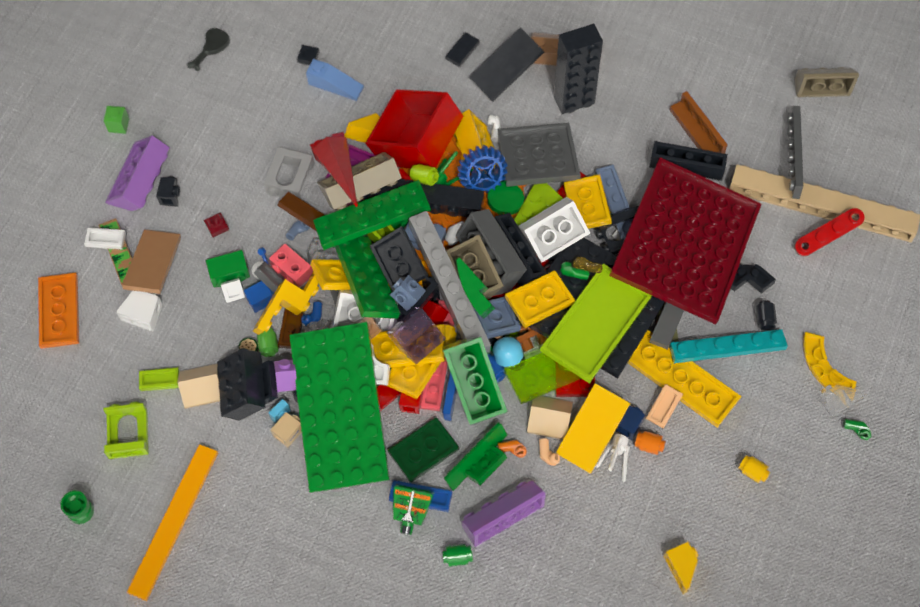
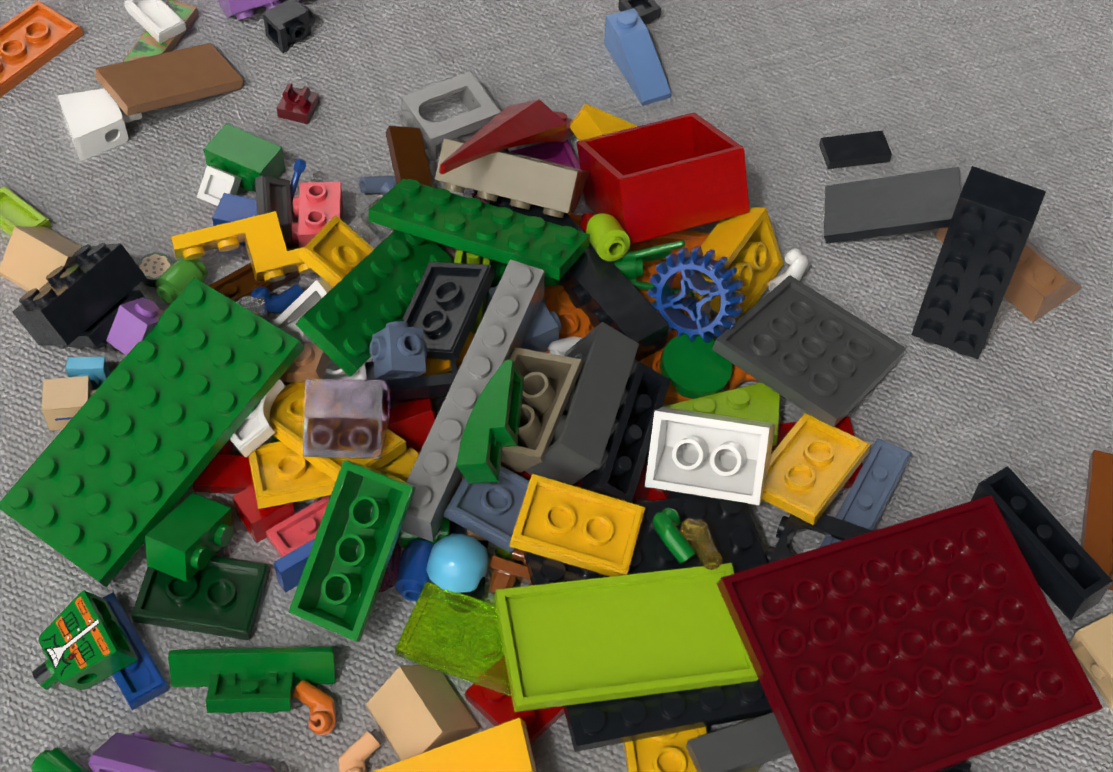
camera: 40 degrees right, 10 degrees down
none -> green brick [145,493,234,582]

